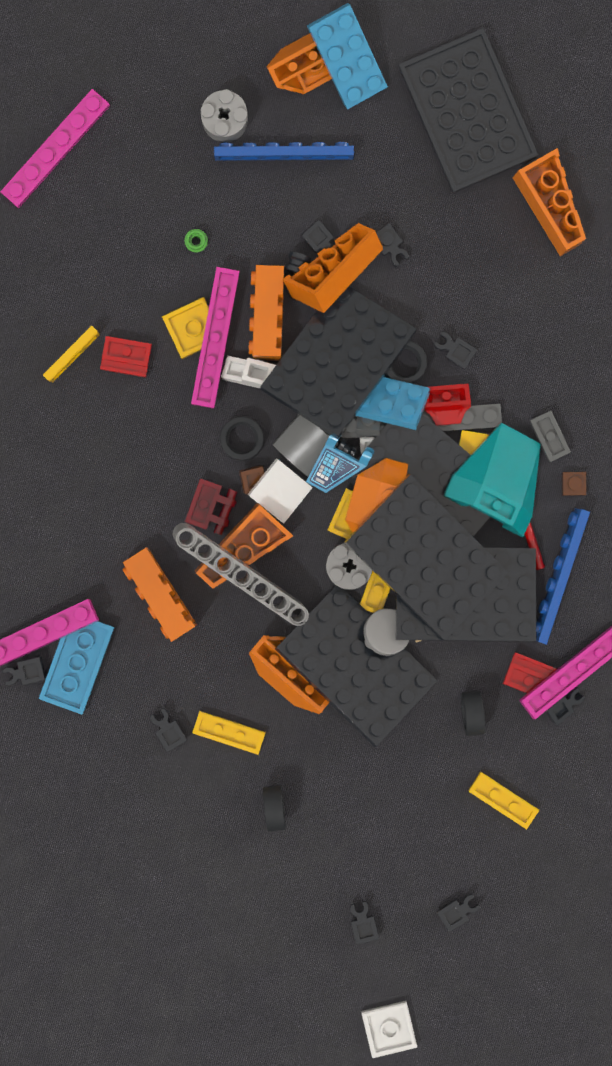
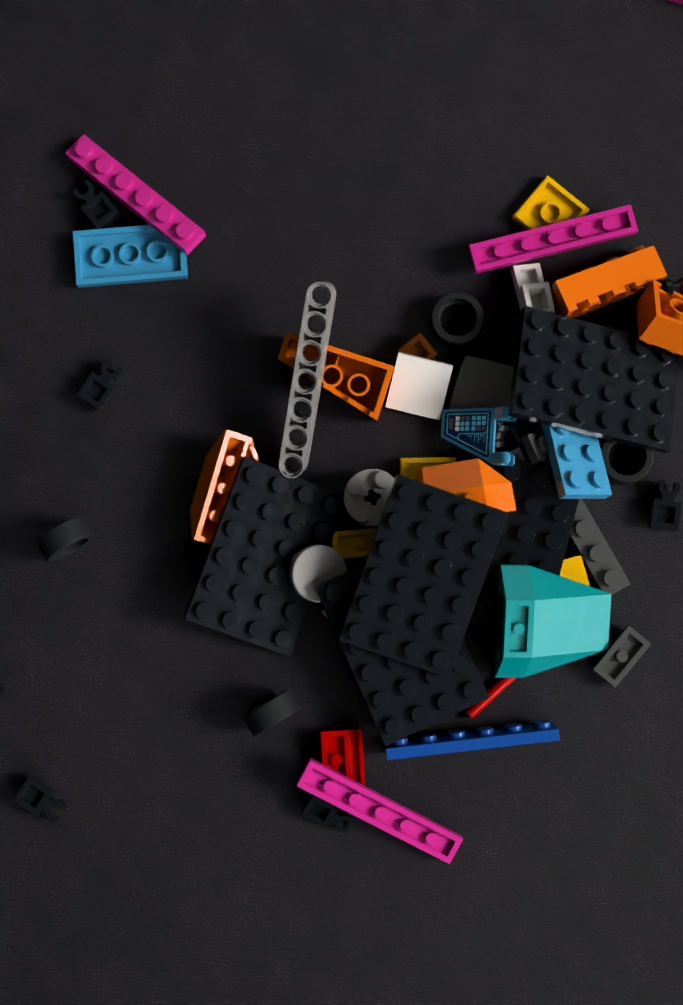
camera: 75 degrees right, 5 degrees down
yellow tile [43,326,100,383] -> none
red plate [100,336,152,378] -> none
orange wedge [122,547,197,642] -> none
bright green plate [185,229,208,253] -> none
dark red plate [185,478,237,535] -> none
yellow tile [193,711,266,754] -> none
red slope [424,384,471,426] -> none
yellow tile [468,771,539,830] -> none
reddish brown plate [562,472,586,496] -> none

